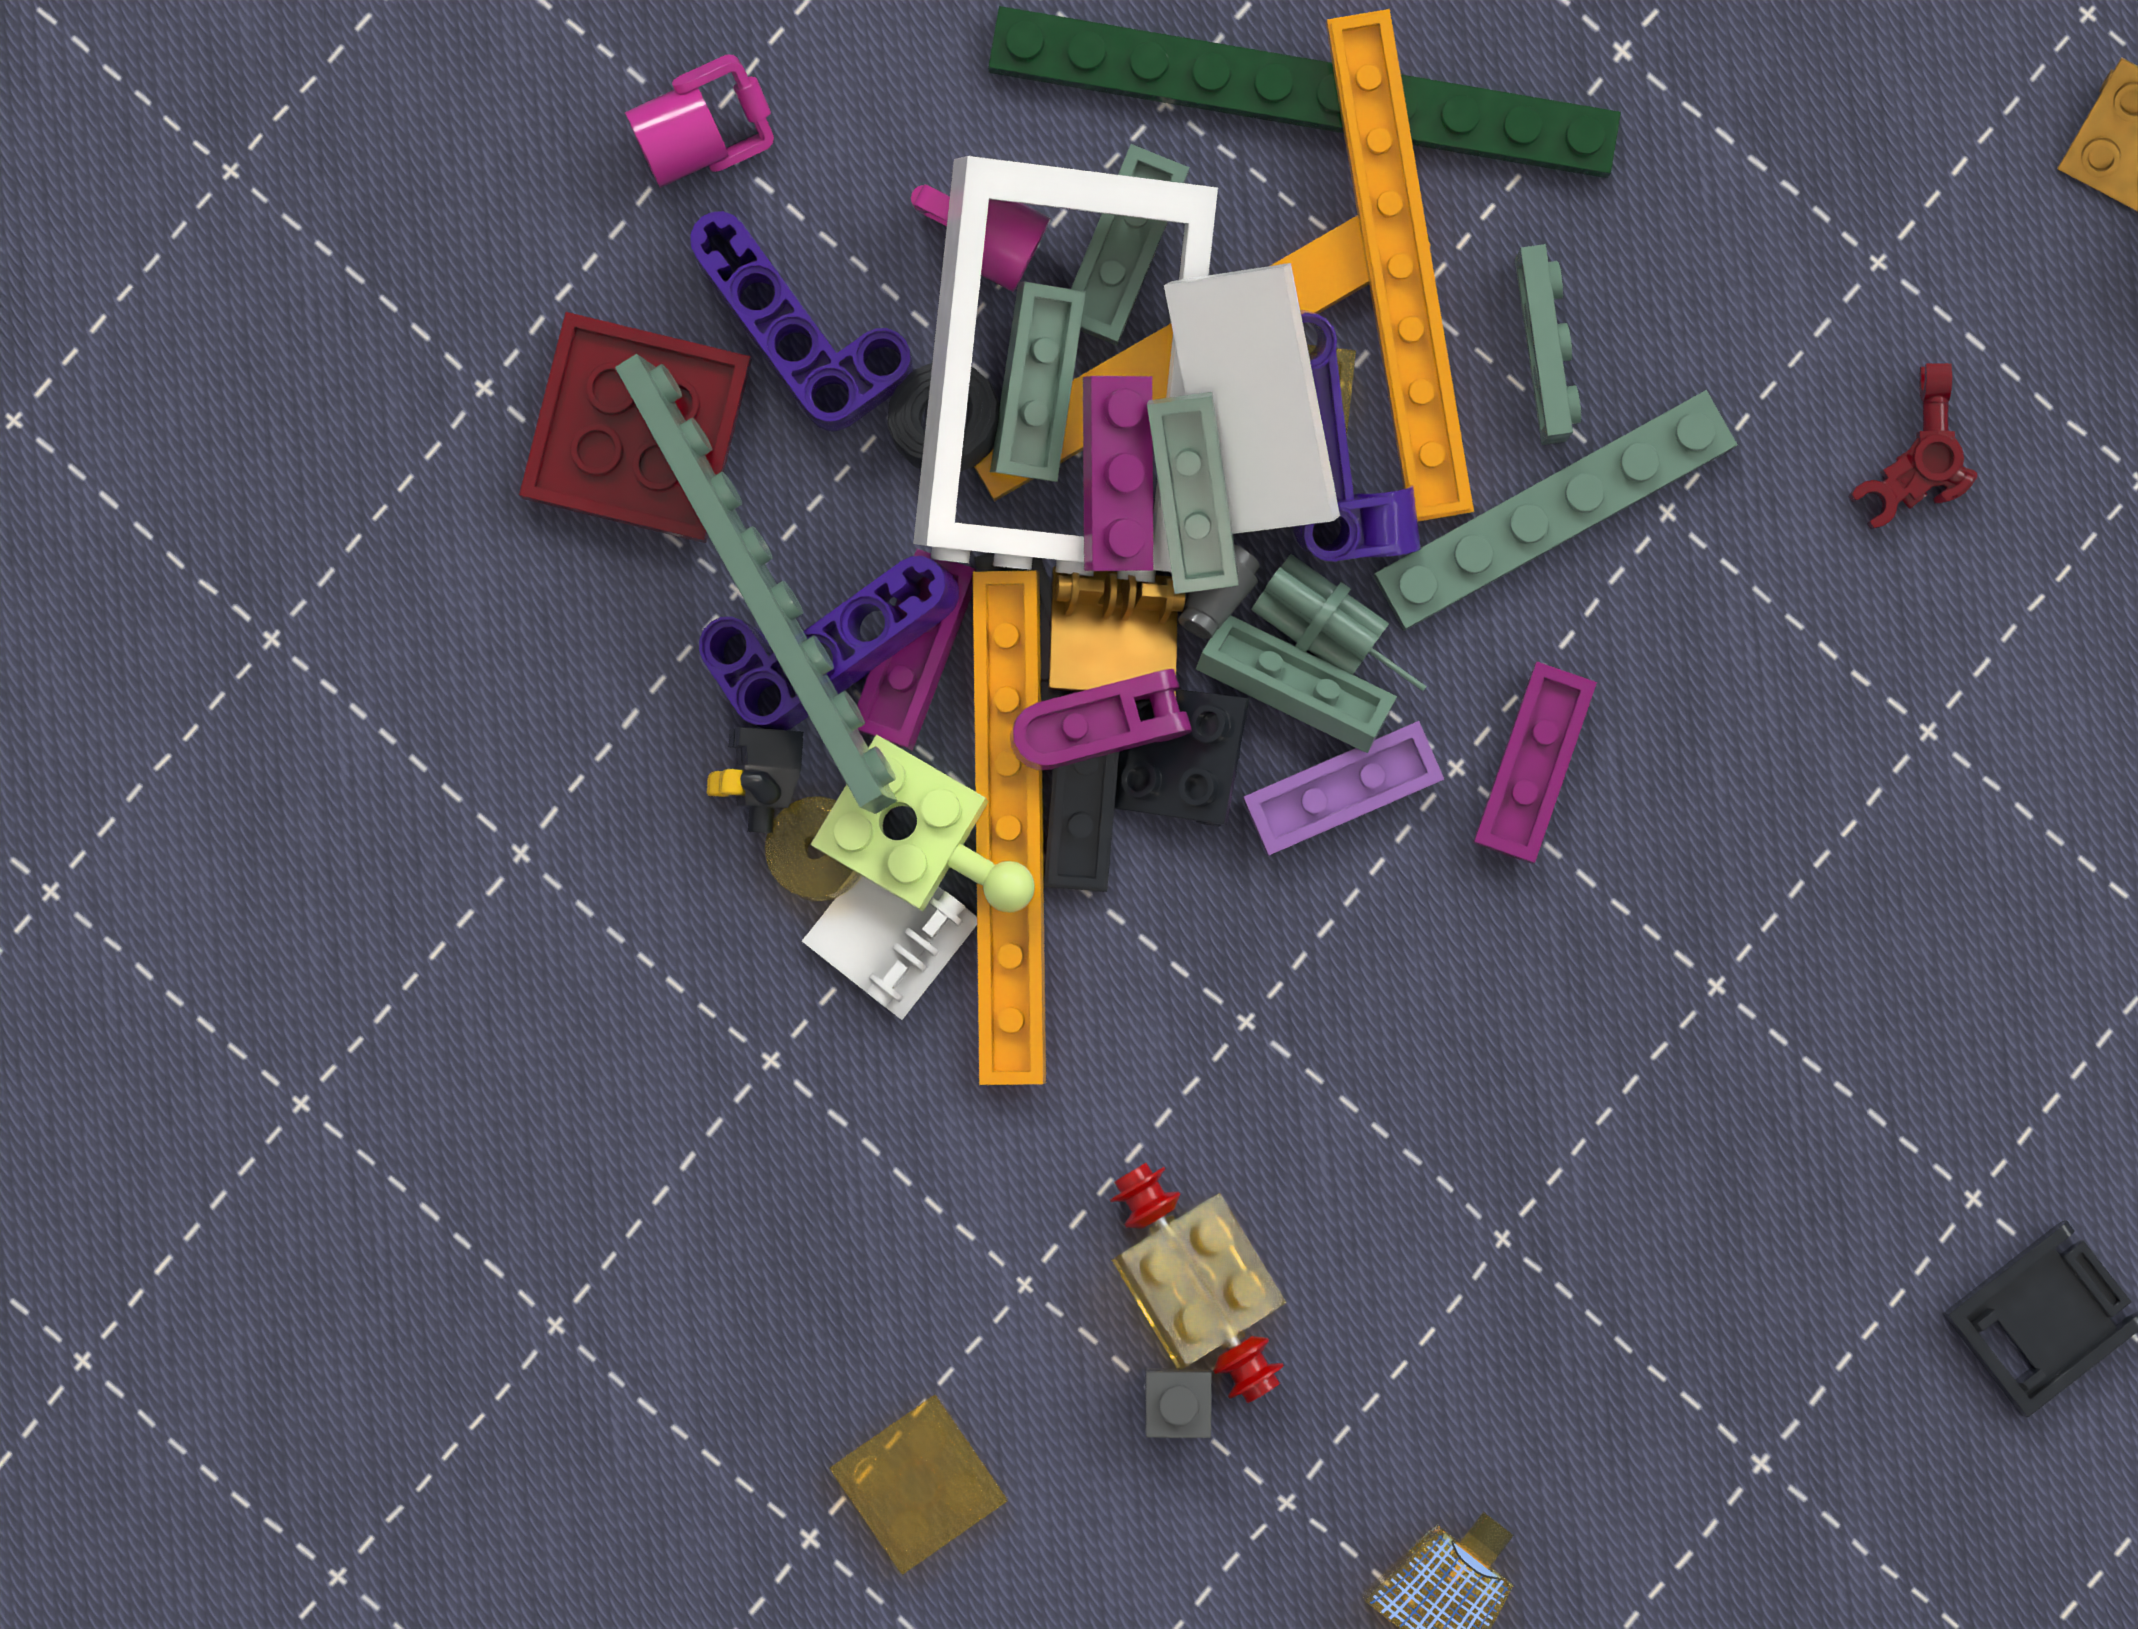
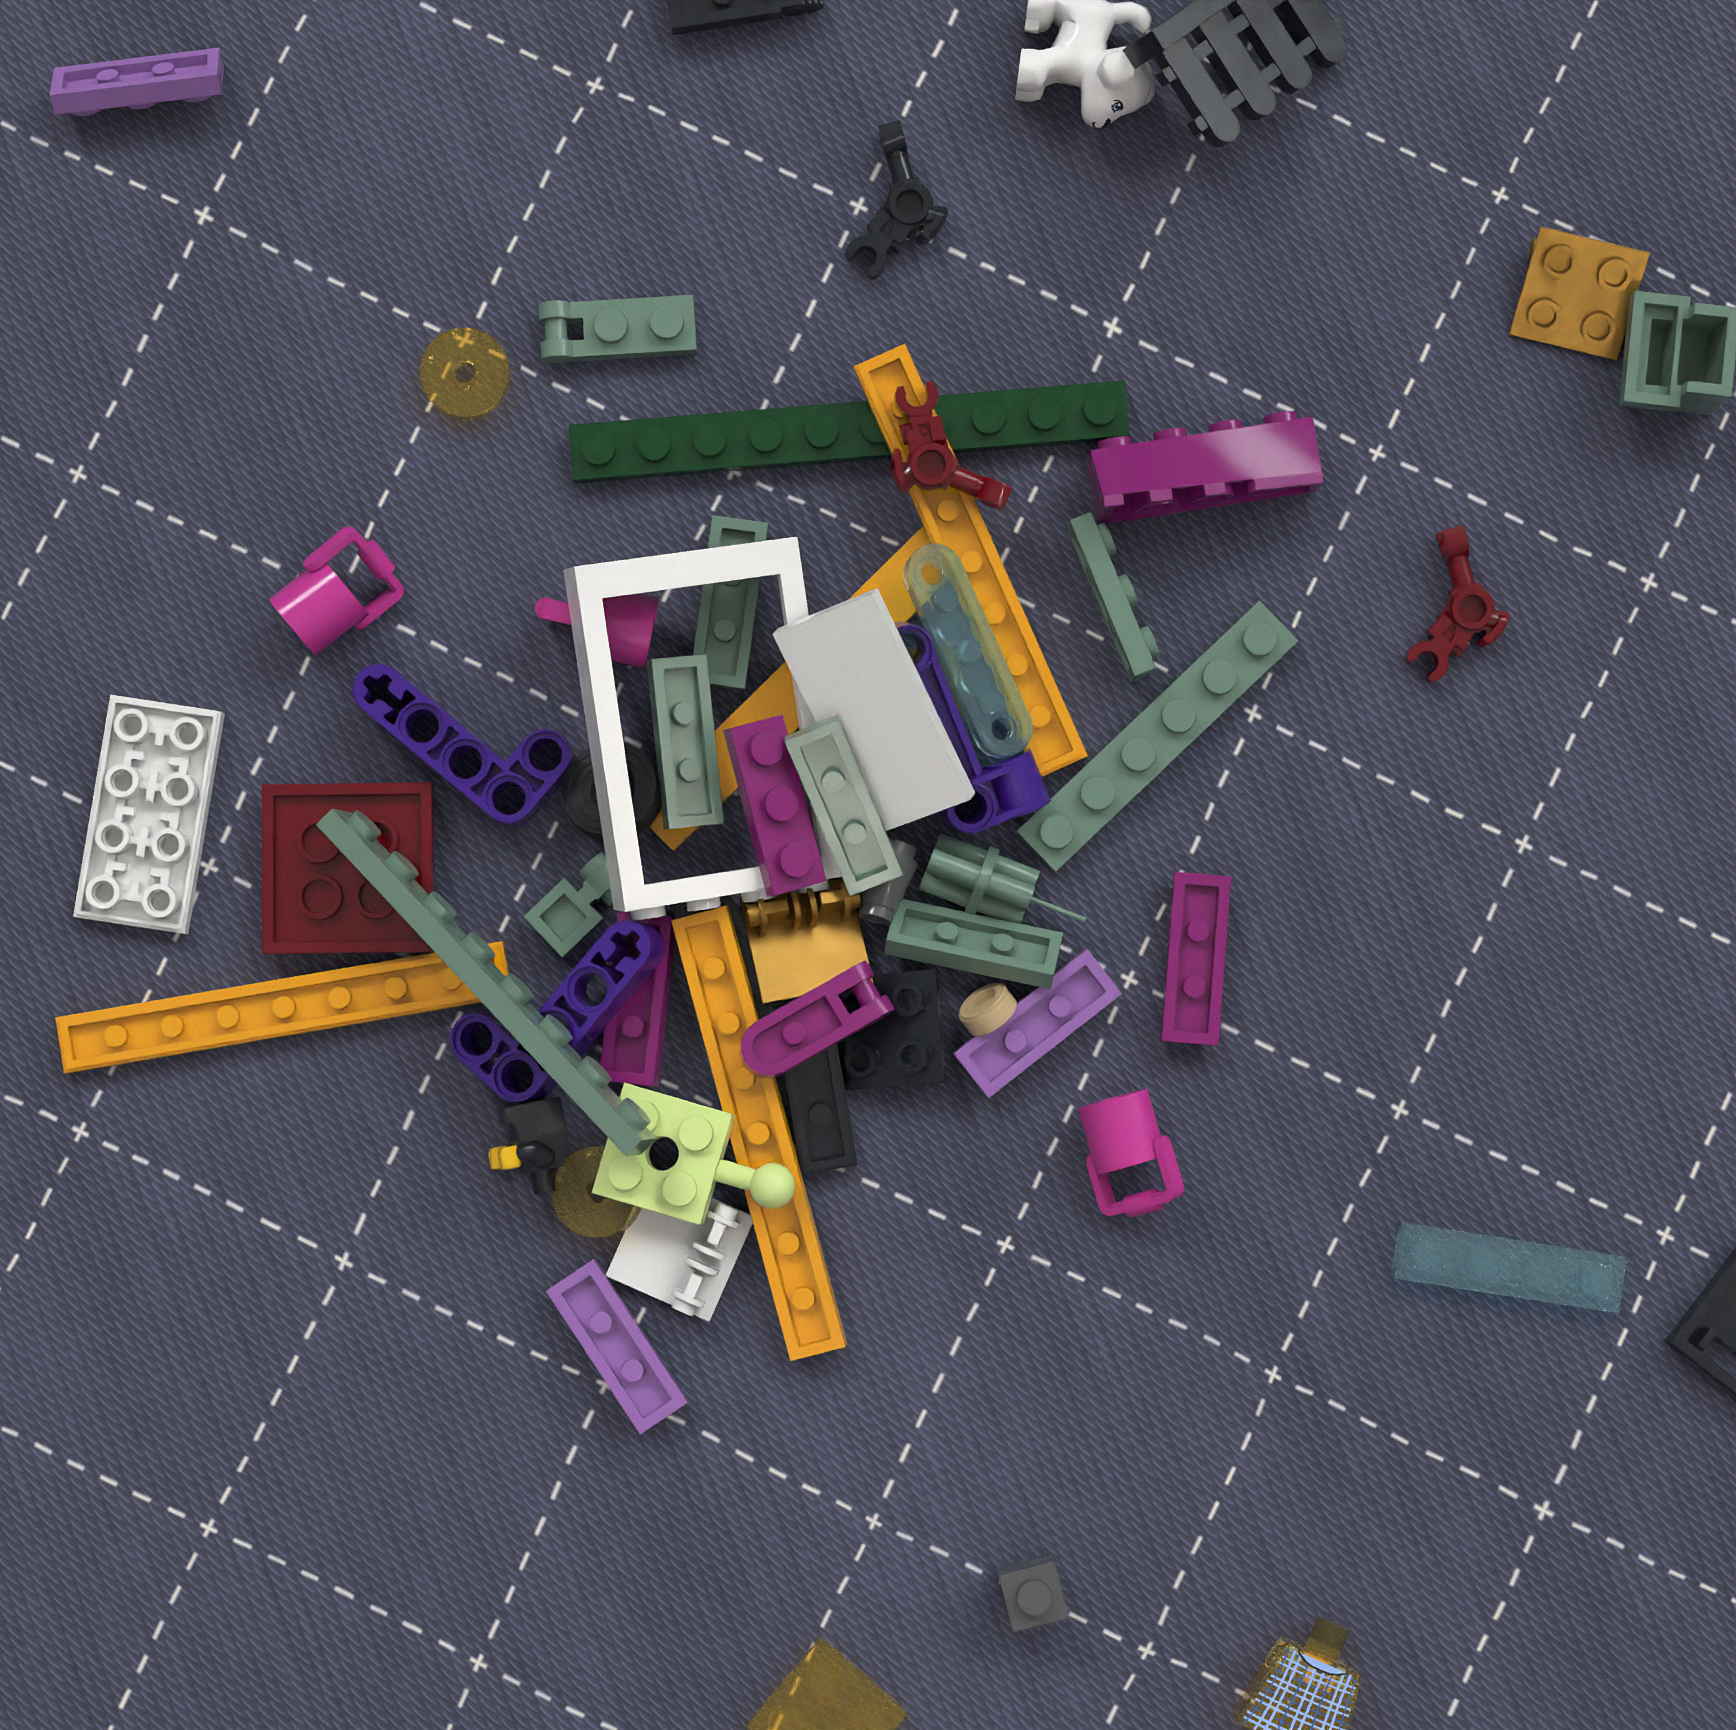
camera: 20 degrees left, 0 degrees up
clear yellow plate [1109,1162,1286,1403] -> none
none -> light orange tile [55,941,509,1073]
none -> white tile [73,695,225,934]
none -> sand green plate [523,852,613,958]
none -> medium lavender plate [546,1259,689,1434]
none -> dark red piece [890,381,1013,511]
none -> clear light blue plate [903,544,1033,758]
none -> tan tile [959,983,1017,1036]
none -> dark pink piece [1077,1088,1184,1217]
none -> magenta wedge [1086,411,1324,525]
none -> clear light blue plate [1391,1221,1627,1313]

